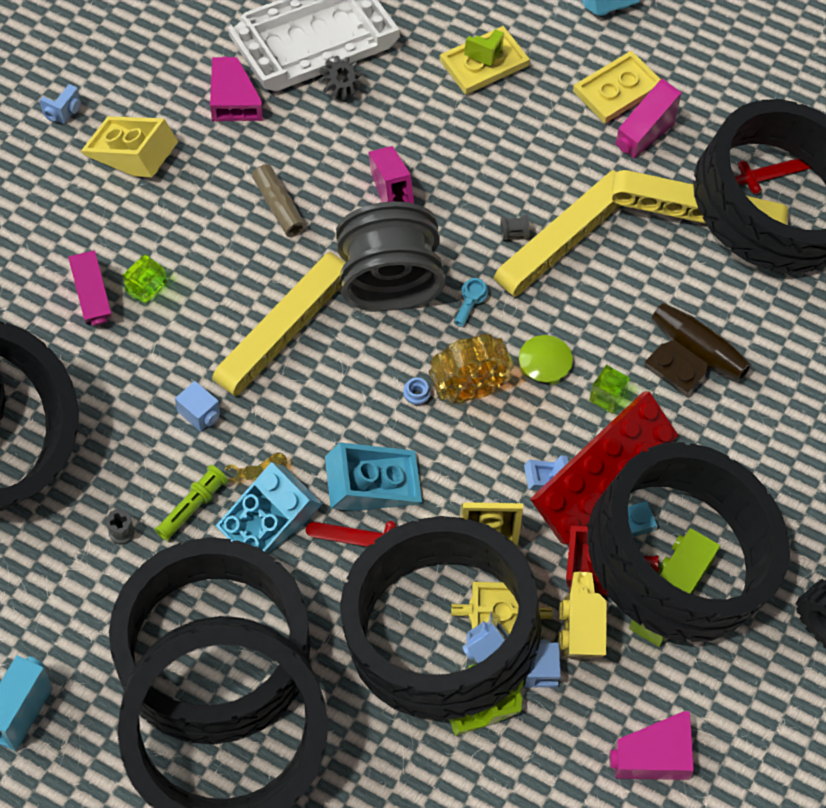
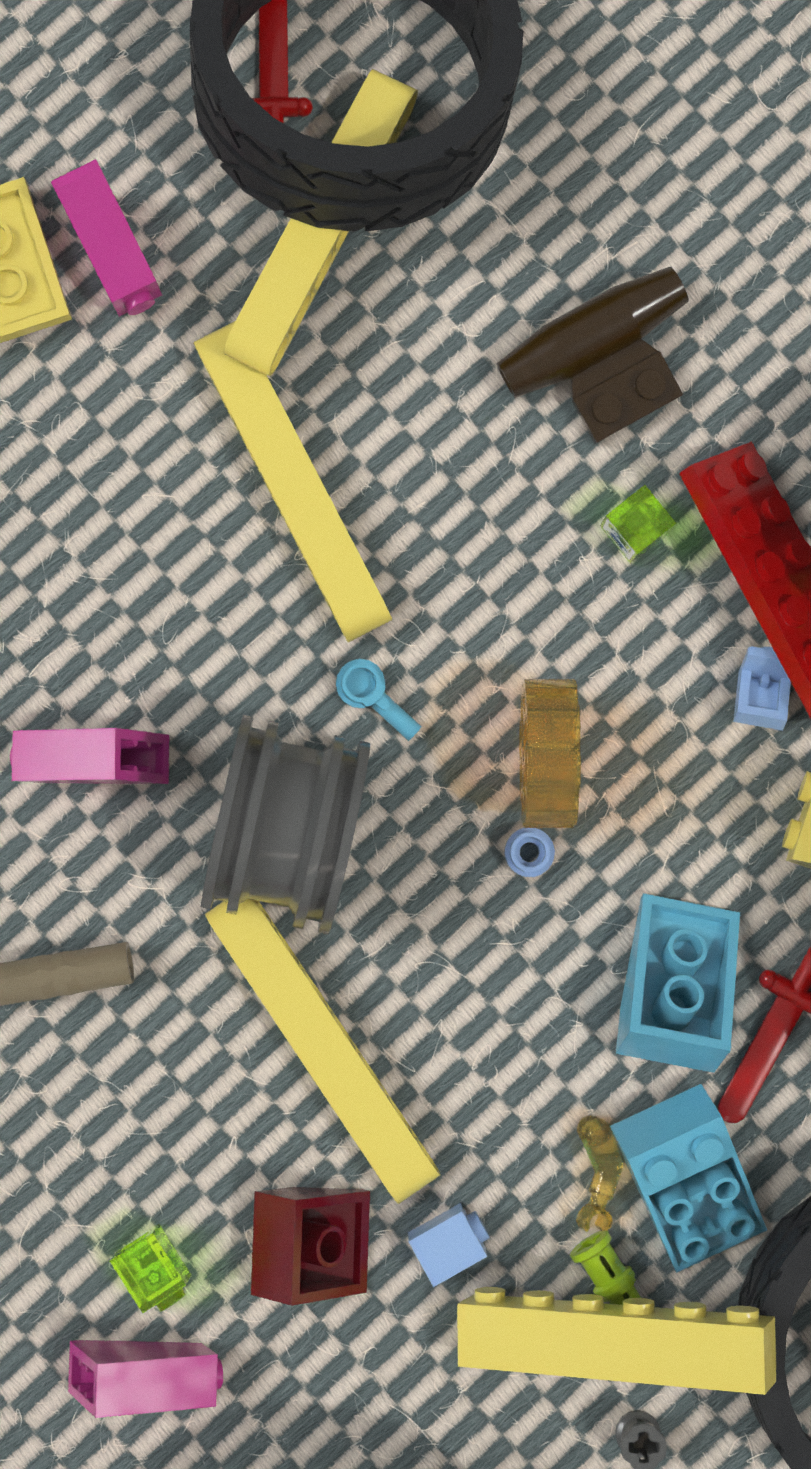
camera: 70 degrees left, 25 degrees up
dark grey bush [500,215,530,240] -> none
lime dish [518,335,573,385] -> none
none -> dark red slope [251,1187,370,1306]
none -> light yellow brick [457,1287,776,1395]

